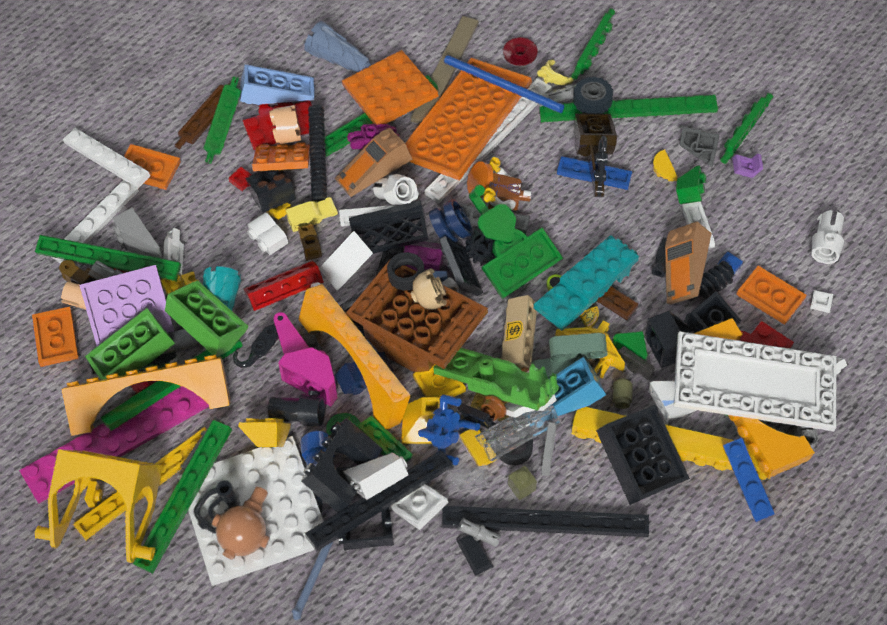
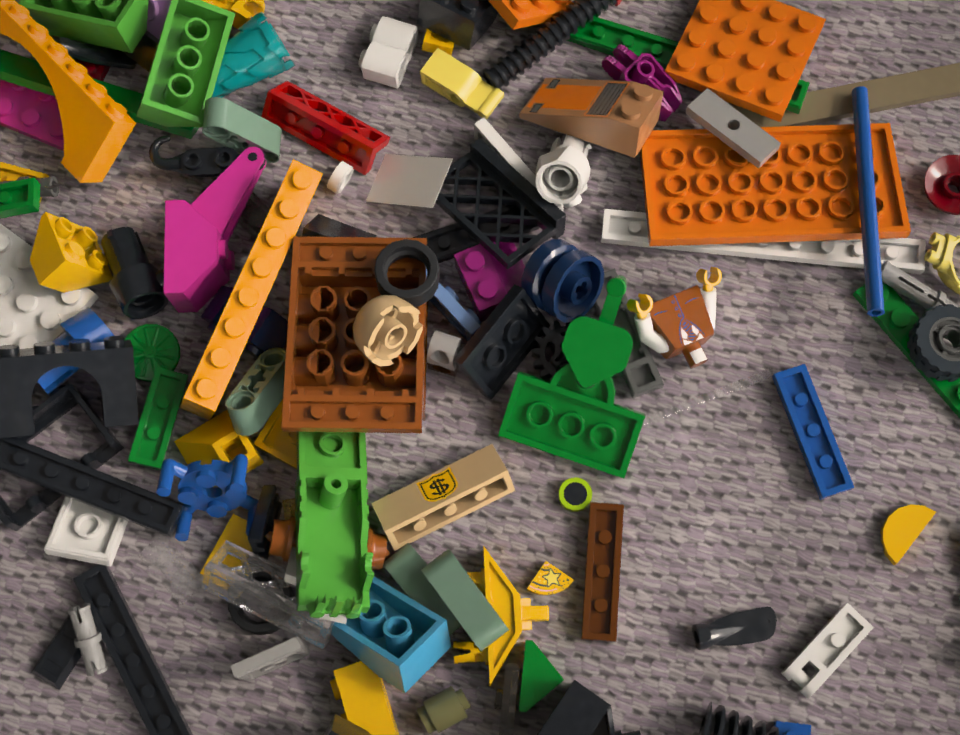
camera: 60 degrees right, 15 degrees up
dark brown leg [298,224,322,261] -> none
white slope [343,453,408,499] -> none
orange tile [467,161,494,198] -> none
olive brick [508,466,537,500] -> none
teal piece [533,235,639,331] -> none
dark brown slope [574,113,617,197] -> none
medium nougat slope [665,222,712,305] -> none
green slope [676,165,706,204] -> none
none -> sand green beam [202,97,282,163]
none -> sand green beam [225,348,286,436]
none -> light grey tile [686,88,781,169]

